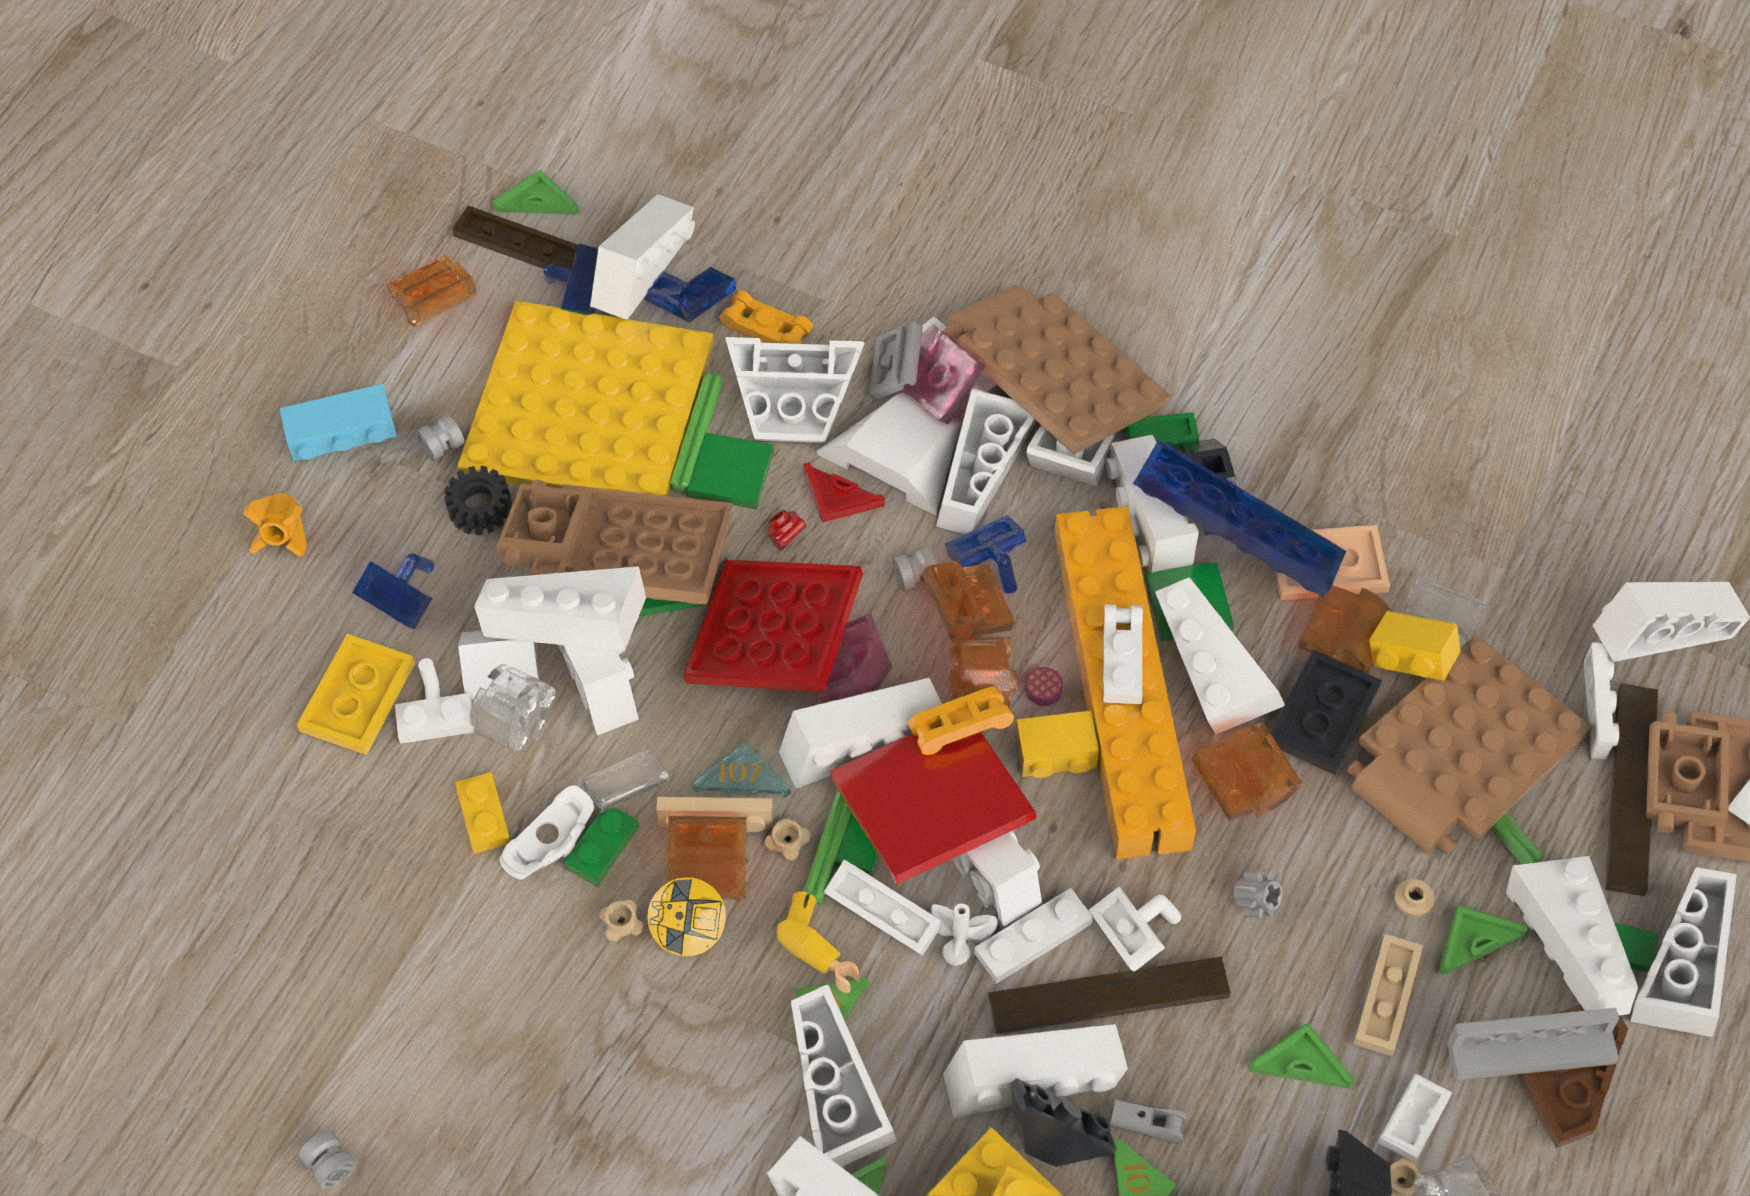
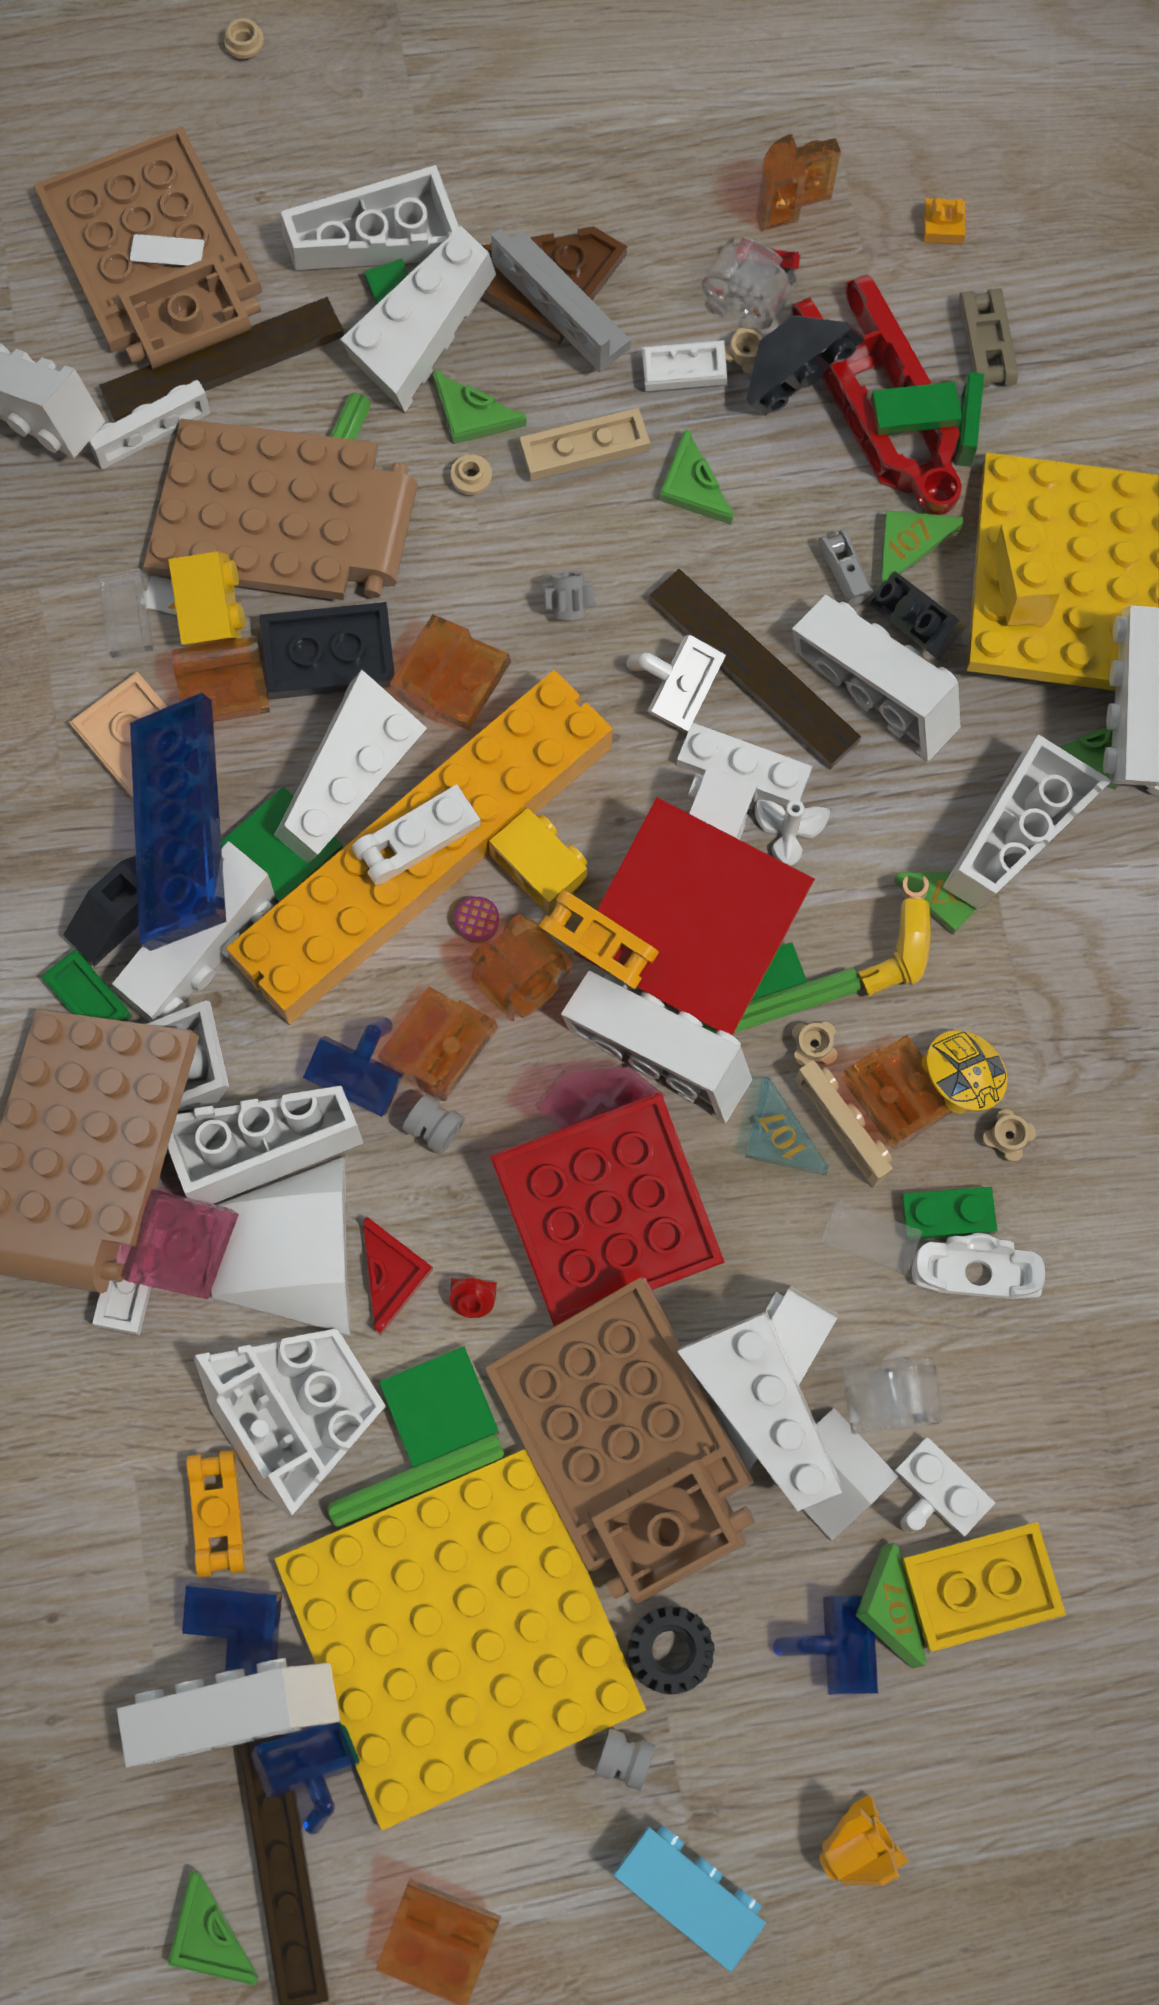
camera: 130 degrees left, 15 degrees up
yellow plate [455,772,510,854] -> none
white plate [824,859,943,956] -> none
light grey plate [869,320,923,400] -> none
none -> bright green tile [856,1543,926,1669]

